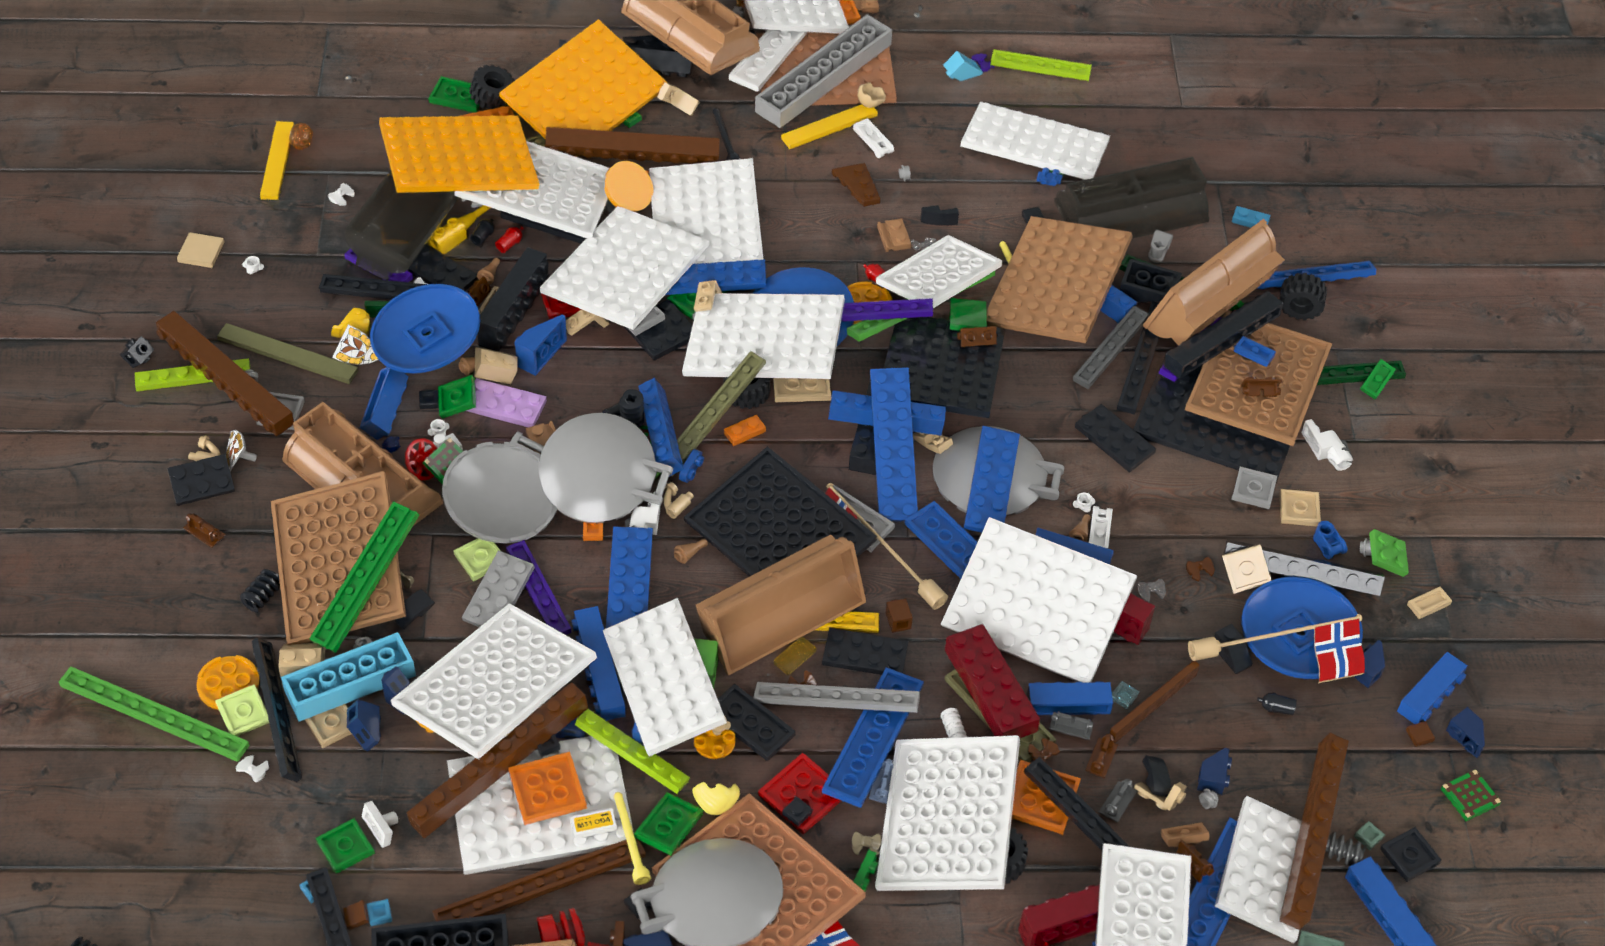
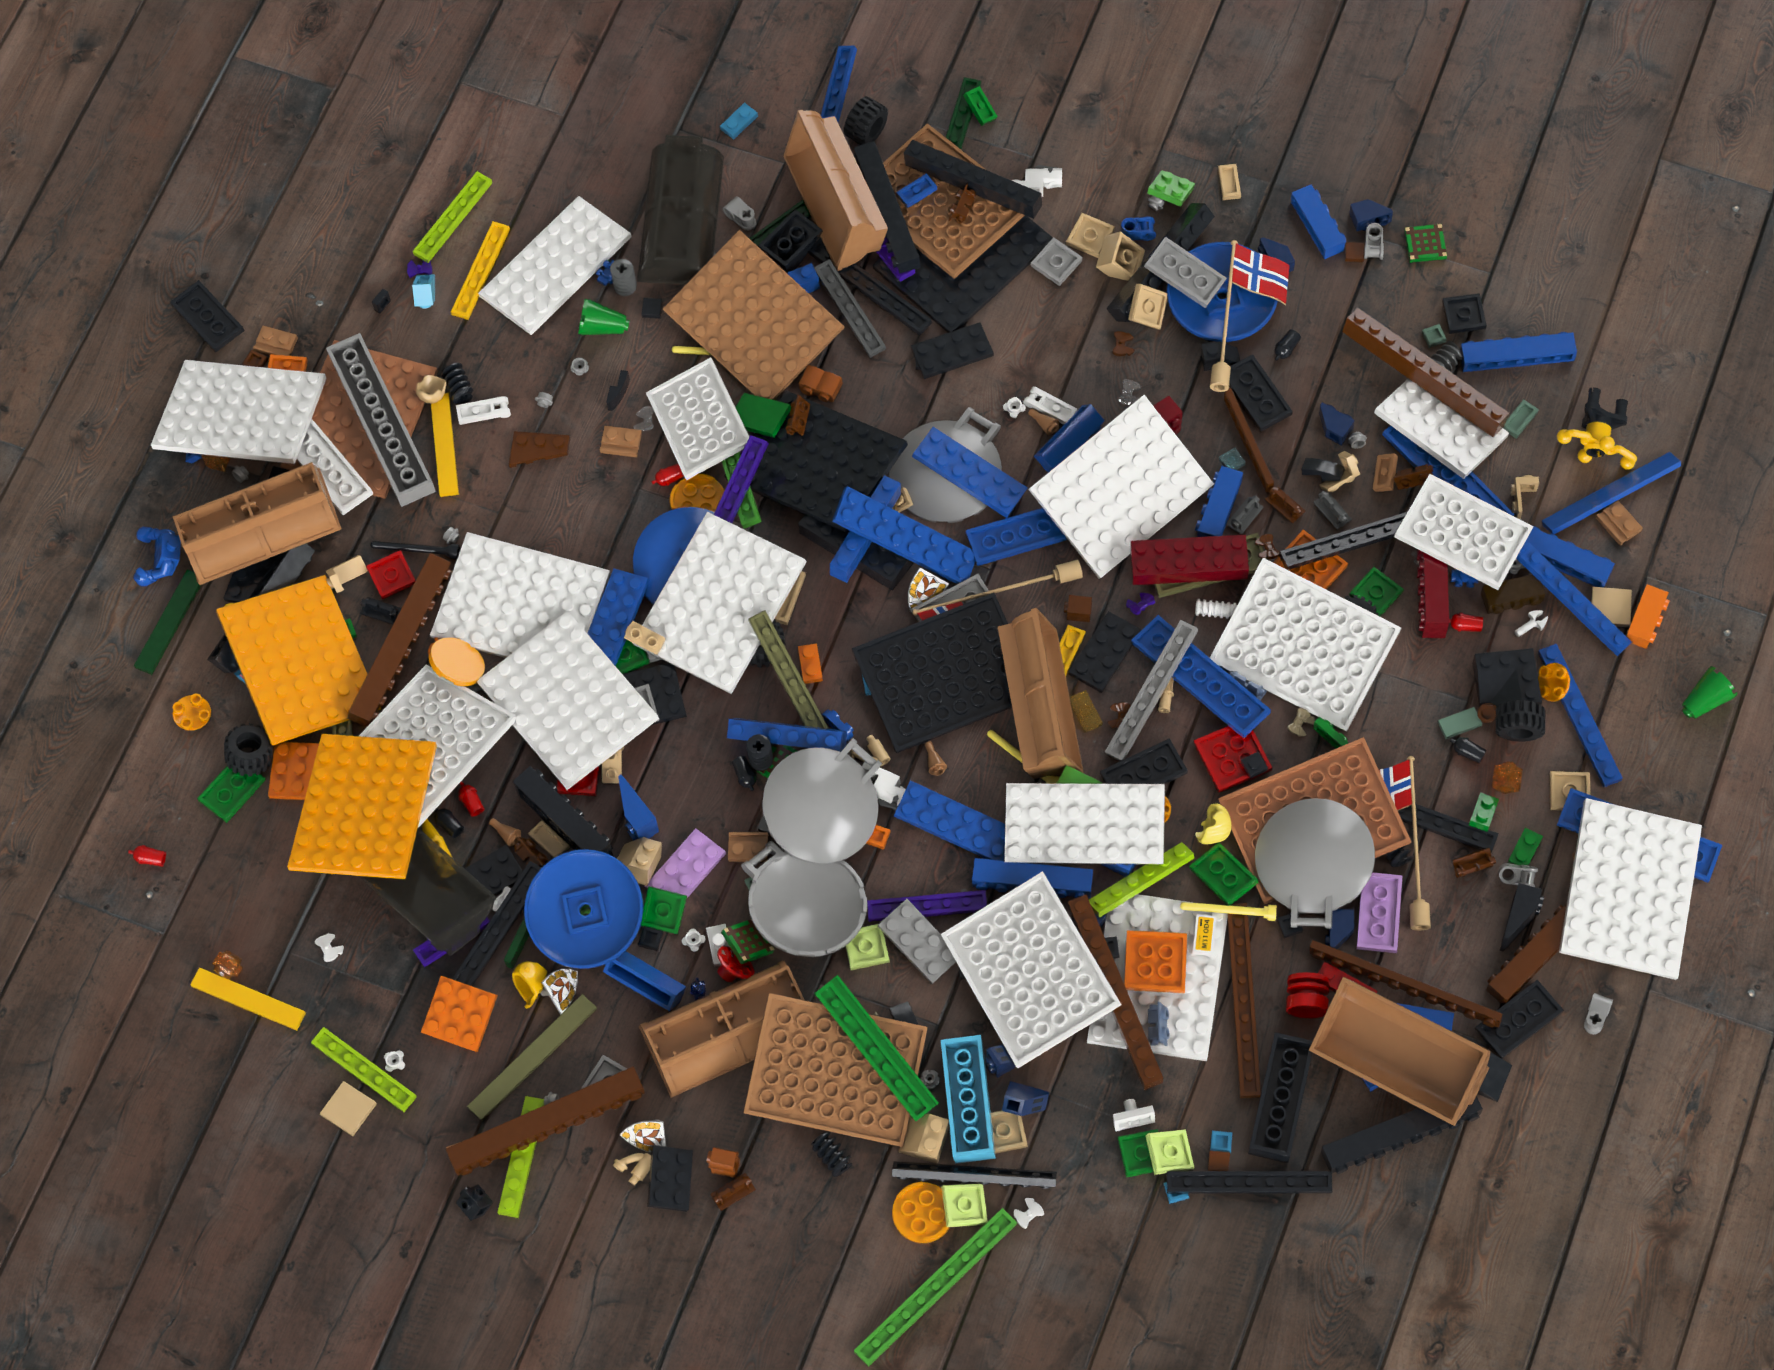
camera: 60 degrees left, 15 degrees up
none -> red piece [128,845,166,867]
none -> dark green tile [134,569,202,675]
none -> light orange dish [172,693,211,731]
none -> lime plate [311,1027,417,1112]
none -> black hinge [360,597,402,625]
none -> red plate [366,550,416,600]
none -> black tile [372,289,391,314]
none -> orange plate [421,976,498,1052]
none -> black piece [441,363,473,405]
none -> light grey plate [443,527,460,544]
none -> yellow tile [451,221,510,320]
none -> light grey plate [571,358,589,375]
none -> green cone [578,298,630,335]
none -> dark grey piece [610,259,637,296]
none -> dark orange brick [706,1147,740,1178]
none -> dark orange brick [799,365,843,402]
none -> black brick [904,139,1042,219]
none -> shield [908,567,949,612]
none -> tan slope [1096,231,1145,281]
none -> dark purple piece [1126,593,1155,615]
none -> light grey plate [1144,237,1227,308]
none -> yellowish green tile [1146,1129,1194,1175]
none -> sand blue hinge [1148,1002,1170,1046]
none -> tan axle [1158,677,1174,713]
none -> black plate [1229,354,1293,432]
none -> green tile [1349,567,1404,617]
none -> light grey piece [1364,223,1384,260]

